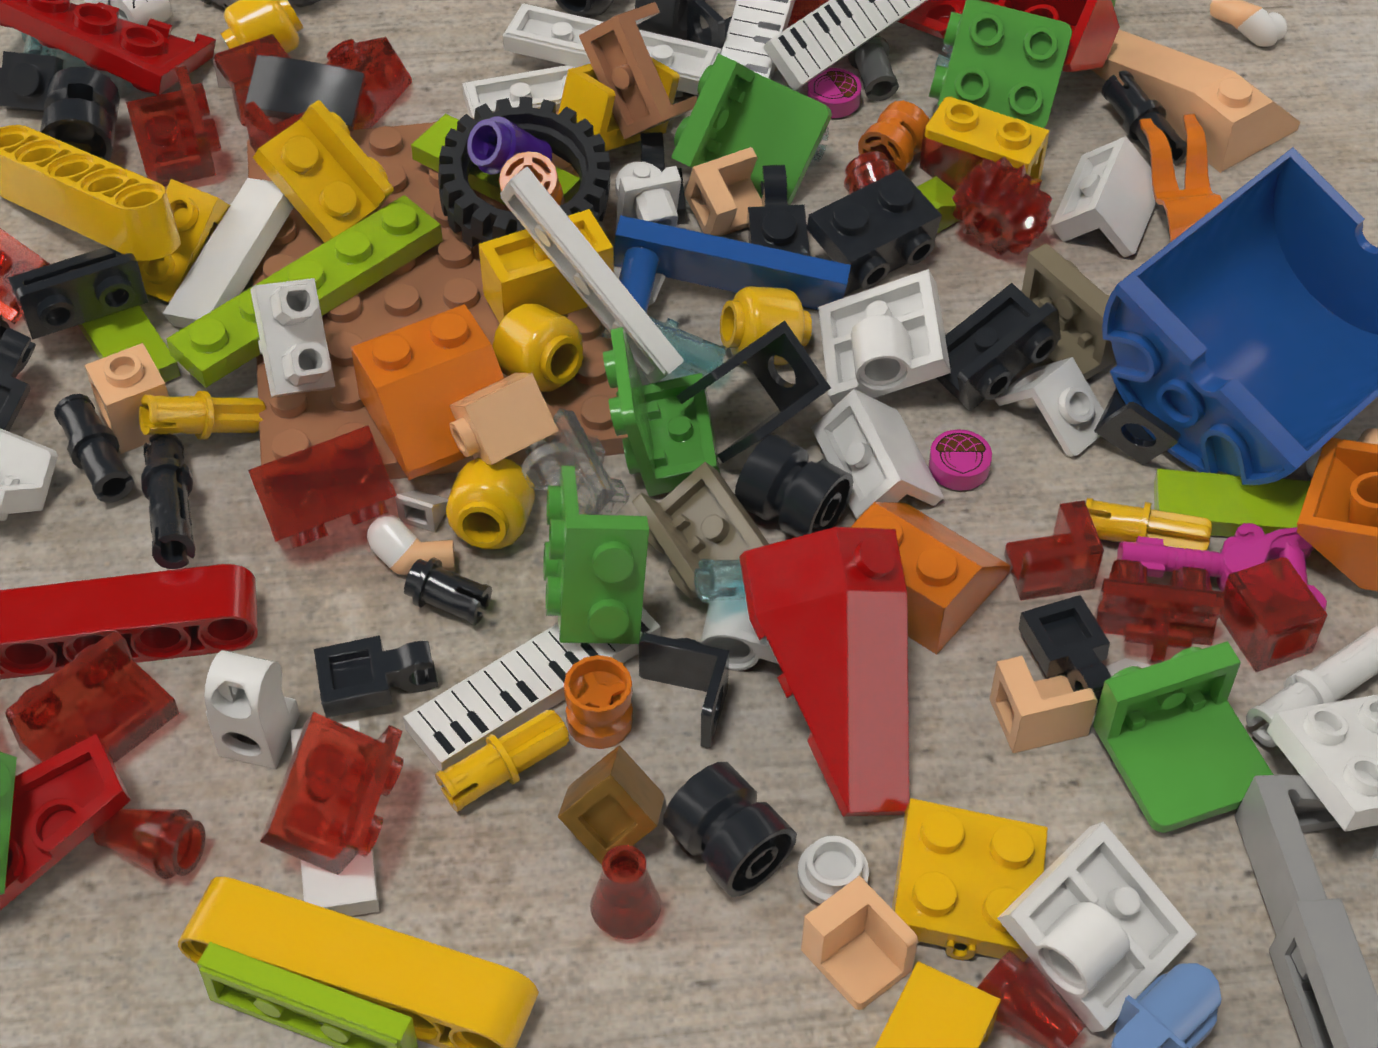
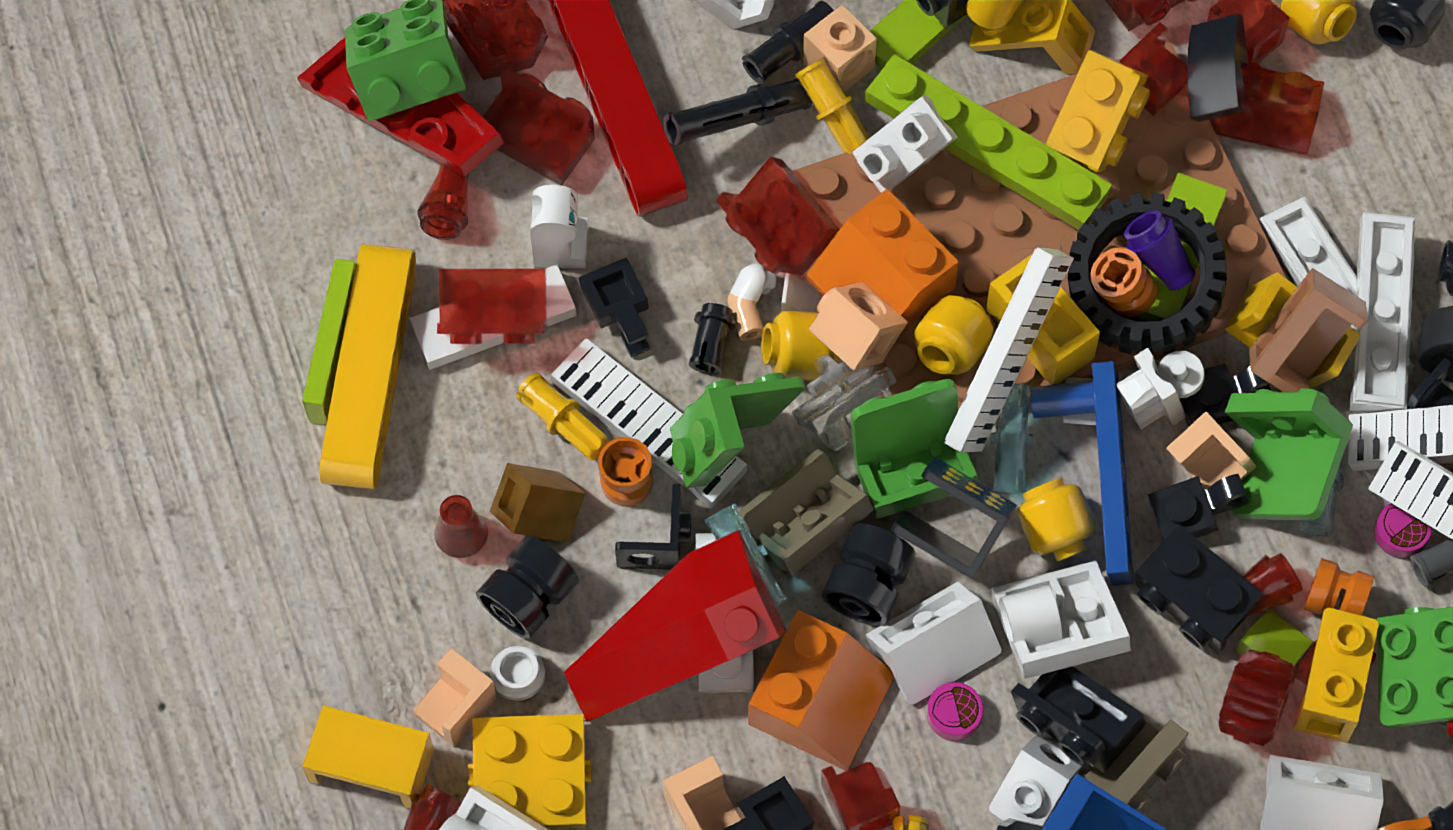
camera: 80 degrees right, 15 degrees up
white tile [162,178,294,328] -> none

